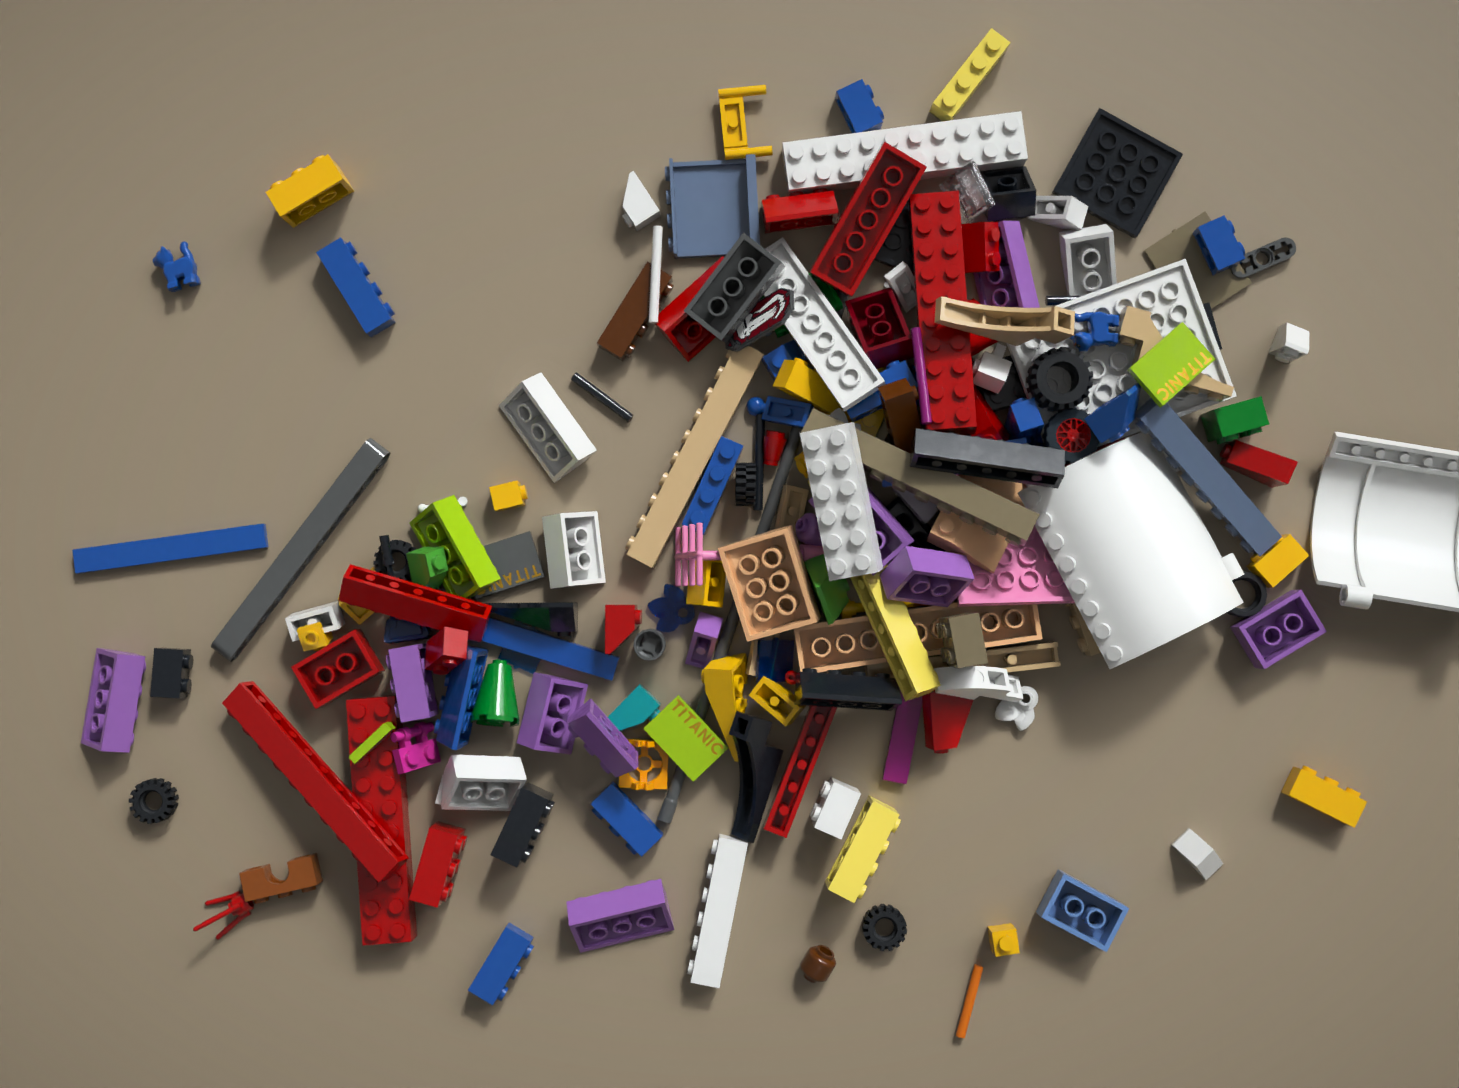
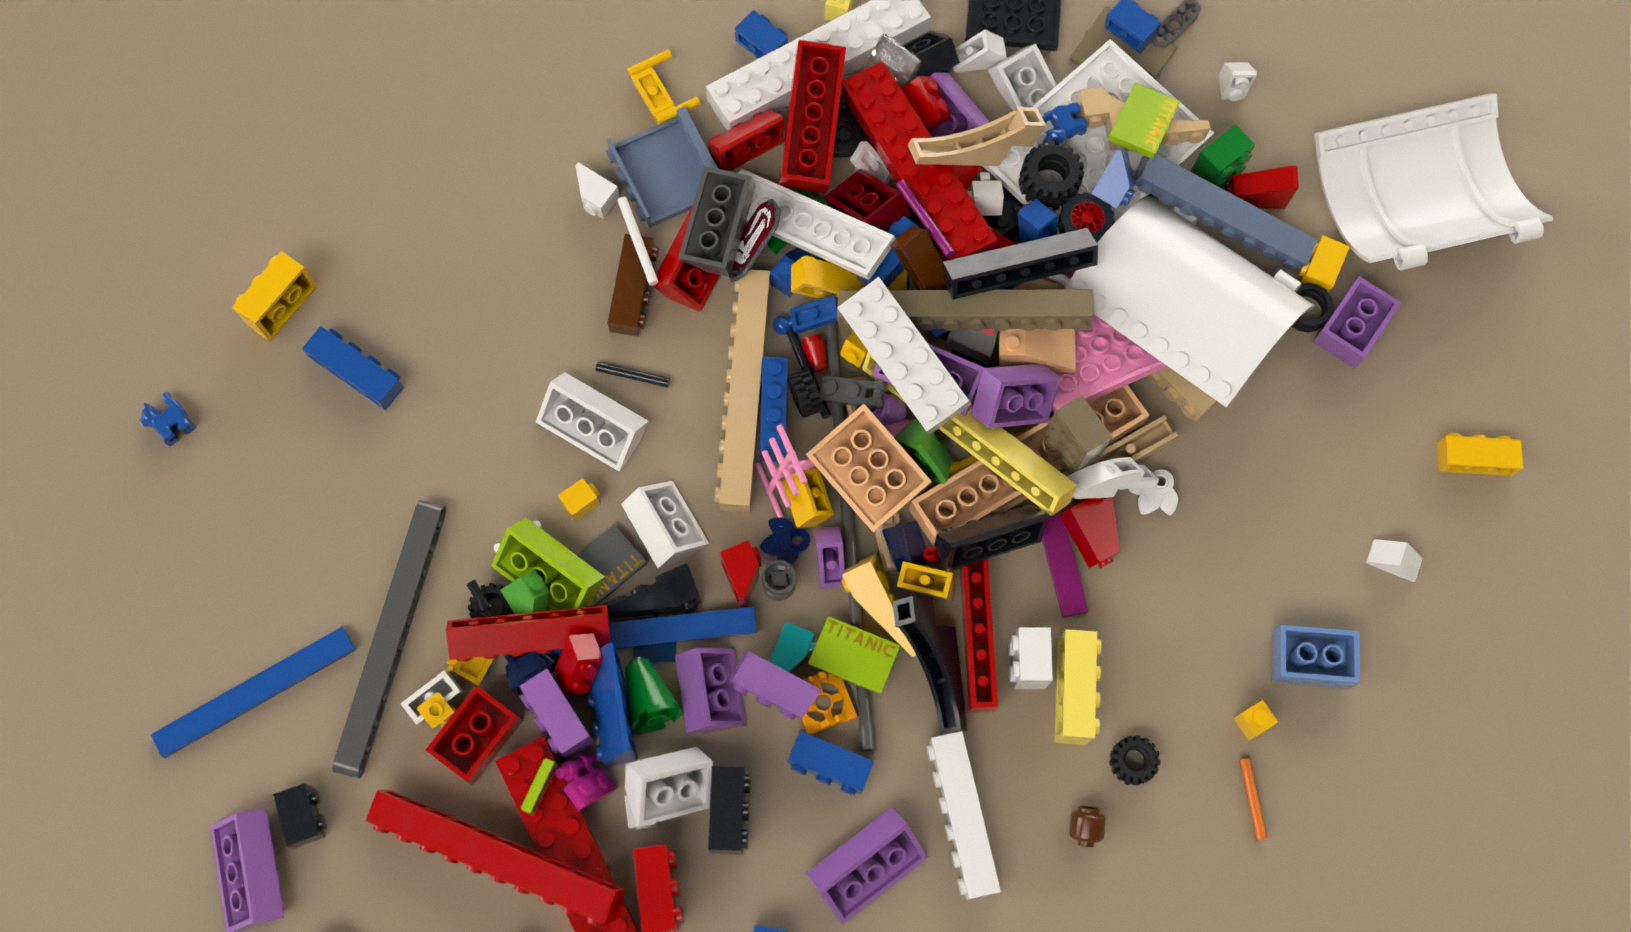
camera: 25 degrees left, 15 degrees down
none -> dark grey plate [819,375,888,409]

